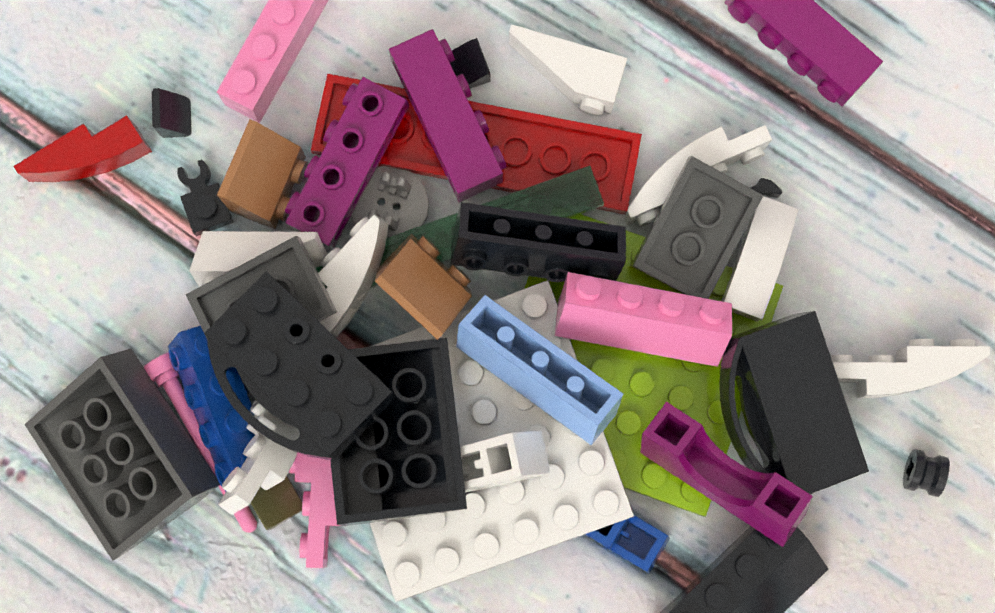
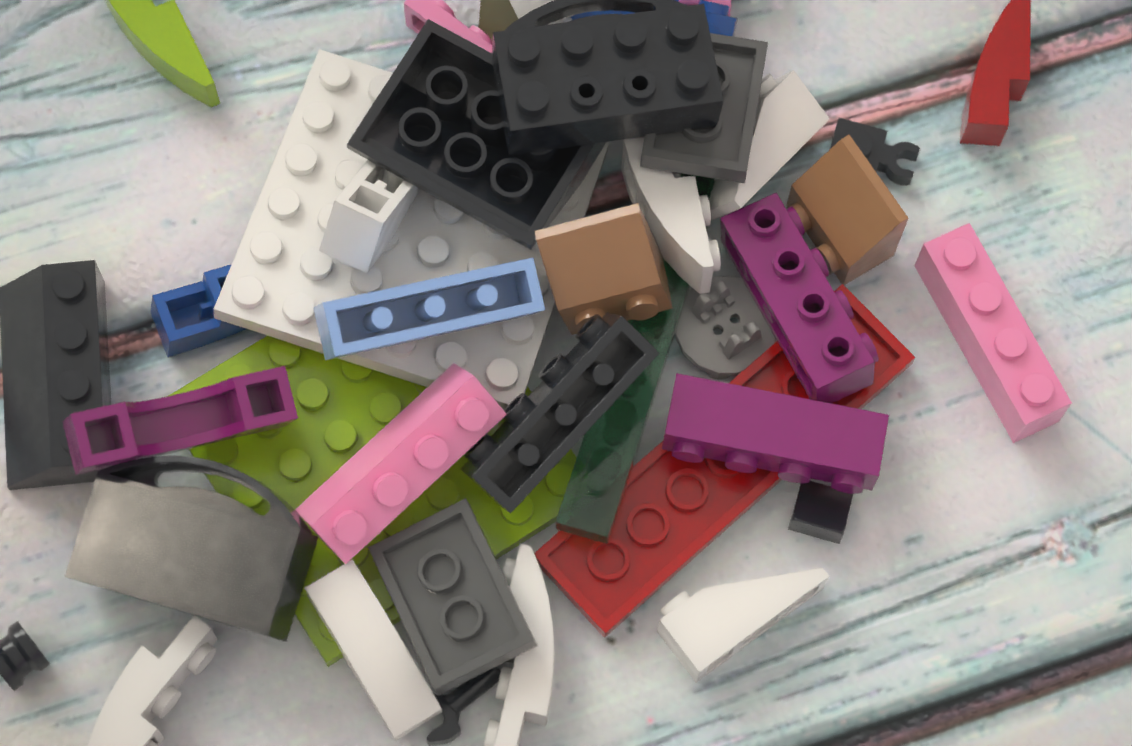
camera: 125 degrees right, 10 degrees down
black slope [152,88,192,138] -> none

